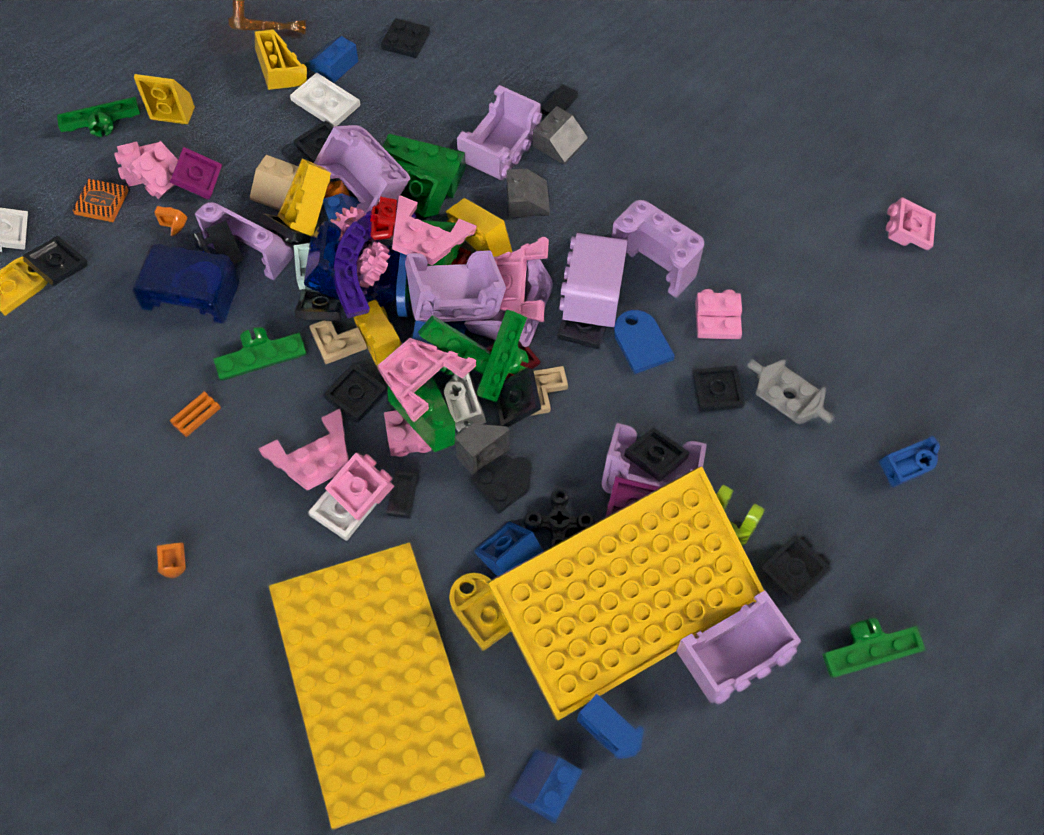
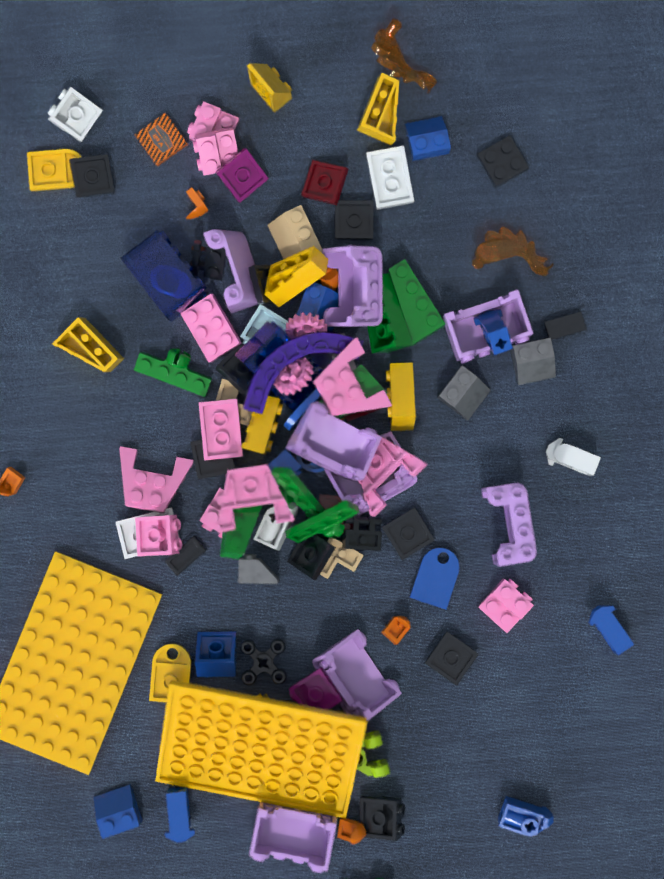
camera: 45 degrees right, 25 degrees up
green plate [57,97,140,138] -> none
orange tile [170,391,221,437] -> none
red piece [370,196,397,240] -> none
black plate [470,455,532,514] -> none
lavender windscreen [559,233,628,327] -> none
black plate [624,427,690,482] -> none
light grey plate [747,359,835,424] -> none
none -> yellow wedge [52,317,124,372]
none -> bright pink plate [180,294,242,363]
none -> bright pink plate [199,399,243,461]
none -> dark red tile [301,160,349,205]
none -> orange plate [337,818,366,844]
none -> black plate [342,514,382,551]
none -> orange plate [381,615,411,645]
none -> clear orange animal [472,226,553,276]
none -> blue piece [473,309,513,355]
none -> white piece [546,438,601,476]
none -> blue piece [588,605,634,655]

